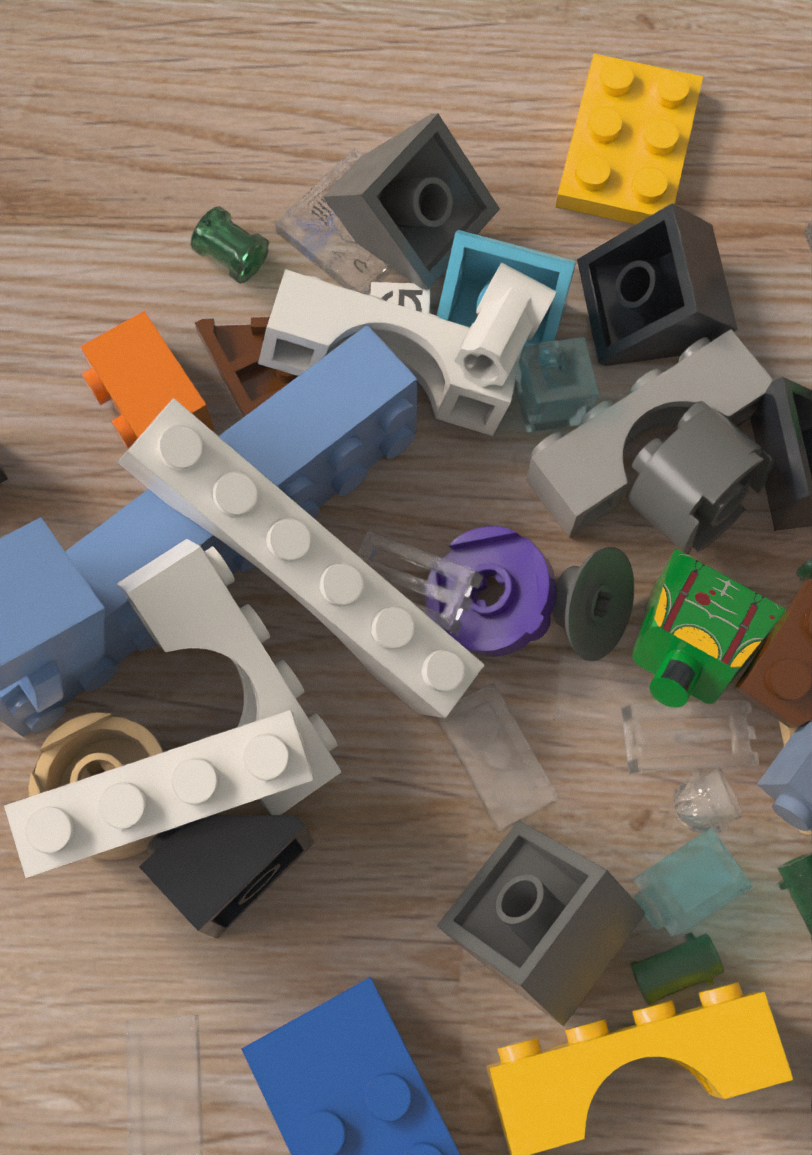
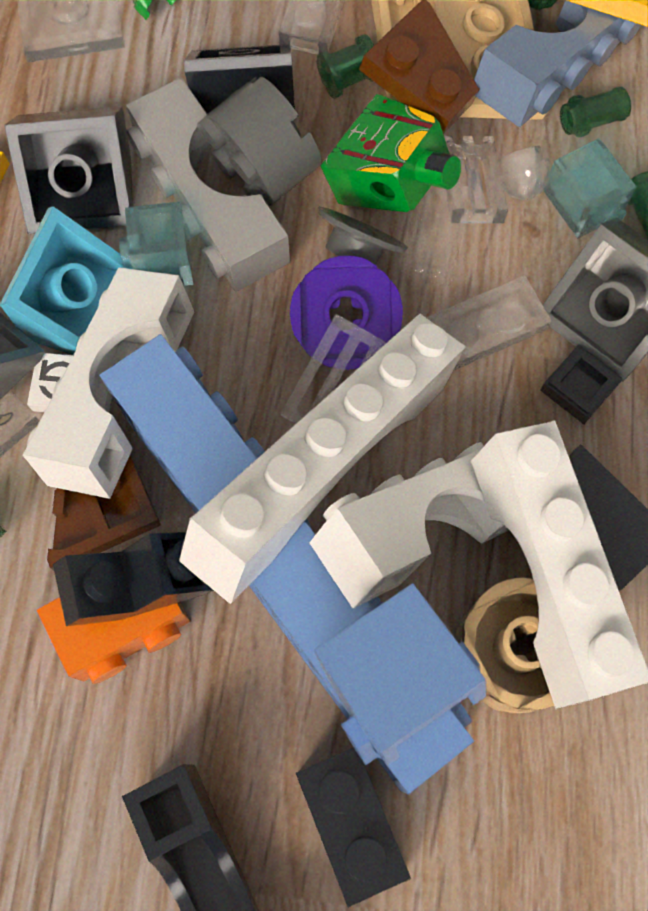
camera: 85 degrees left, 0 degrees up
white piece [455,262,557,388] -> none
none -> black slope [53,532,214,627]
none -> black tile [540,345,623,425]

